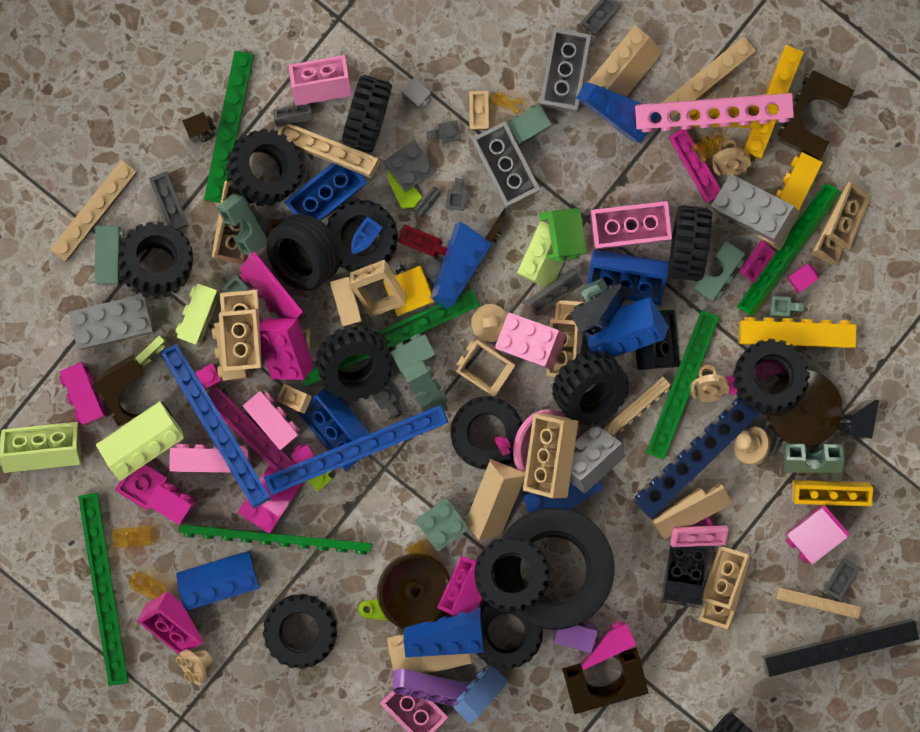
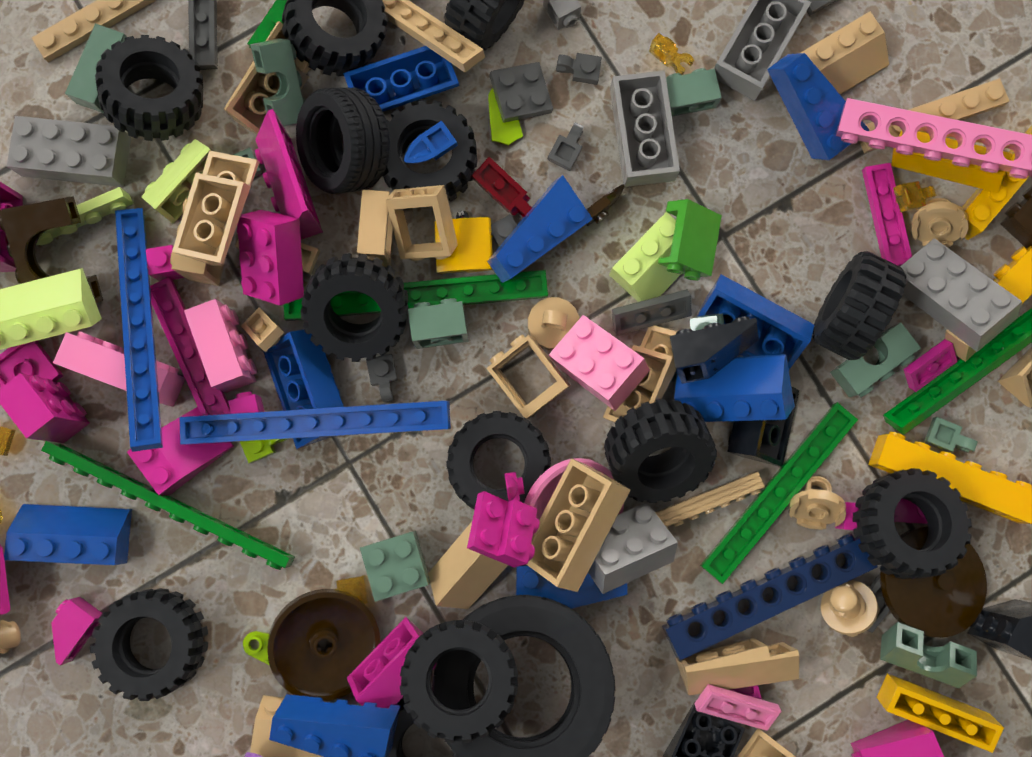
camera: 15 degrees right, 5 degrees down
sand green arch [402,360,448,412] -> none
dark grey piece [414,186,441,217] -> none
tan plate [469,91,489,130] -> none
bright pink brick [590,201,672,250] -> none
dark pink brick [787,263,819,294] -> none
none -> dark pink slope [51,597,102,665]
none -> dark pink plate [467,491,540,567]

